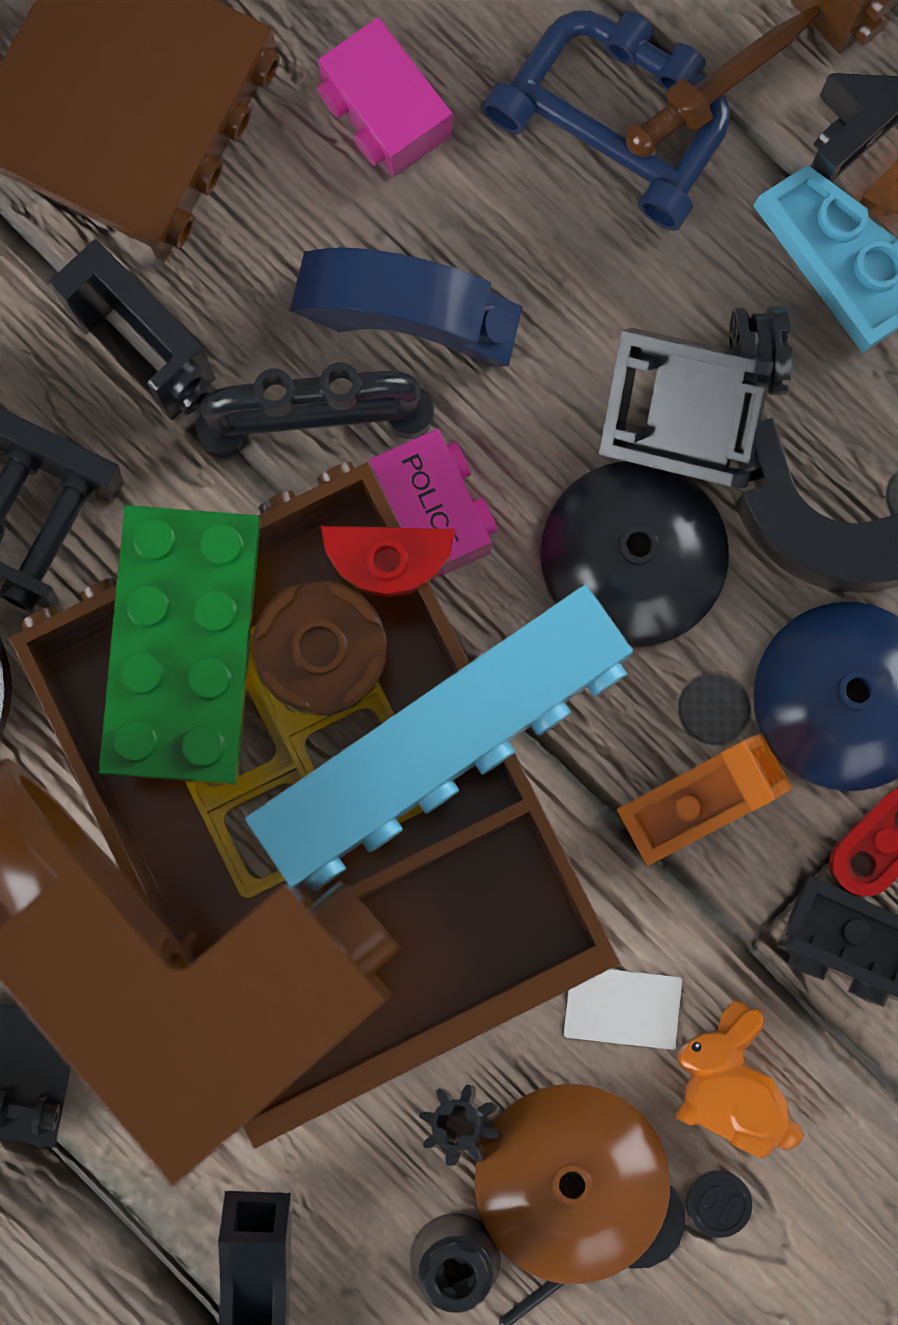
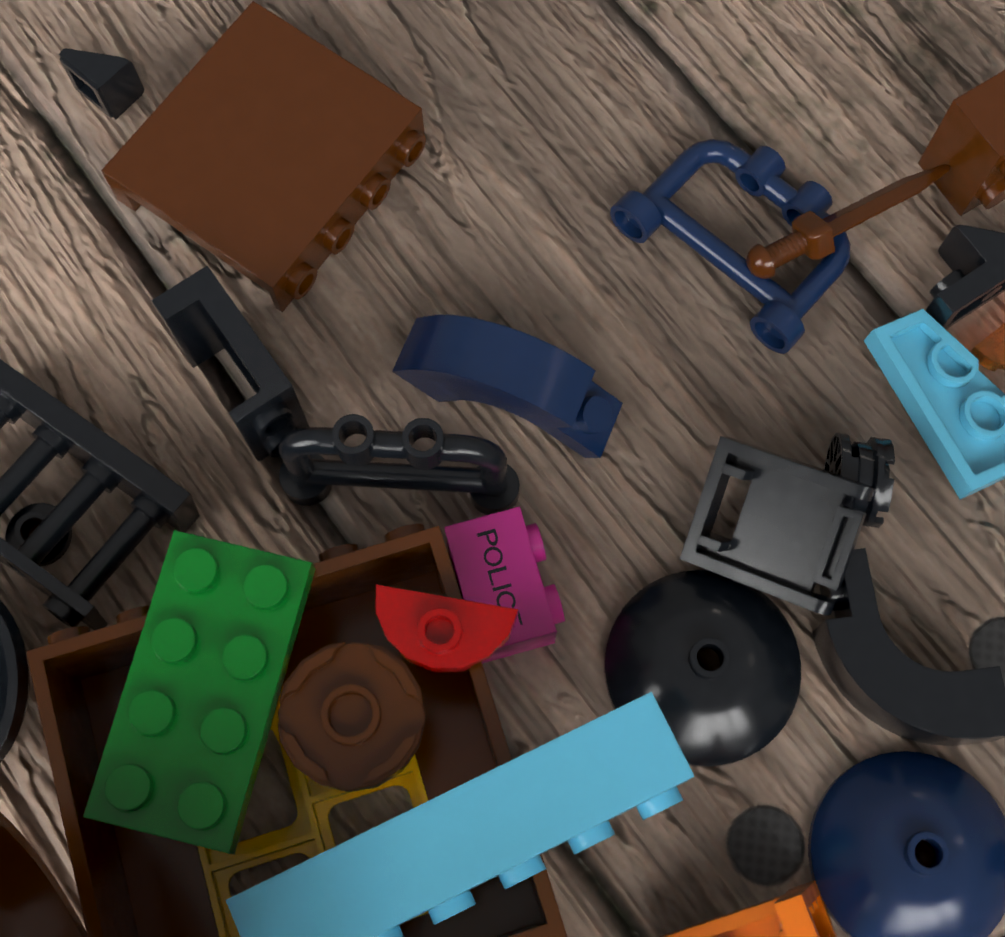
camera: 10 degrees right, 10 degrees down
dark pink brick [317,17,453,178] -> none

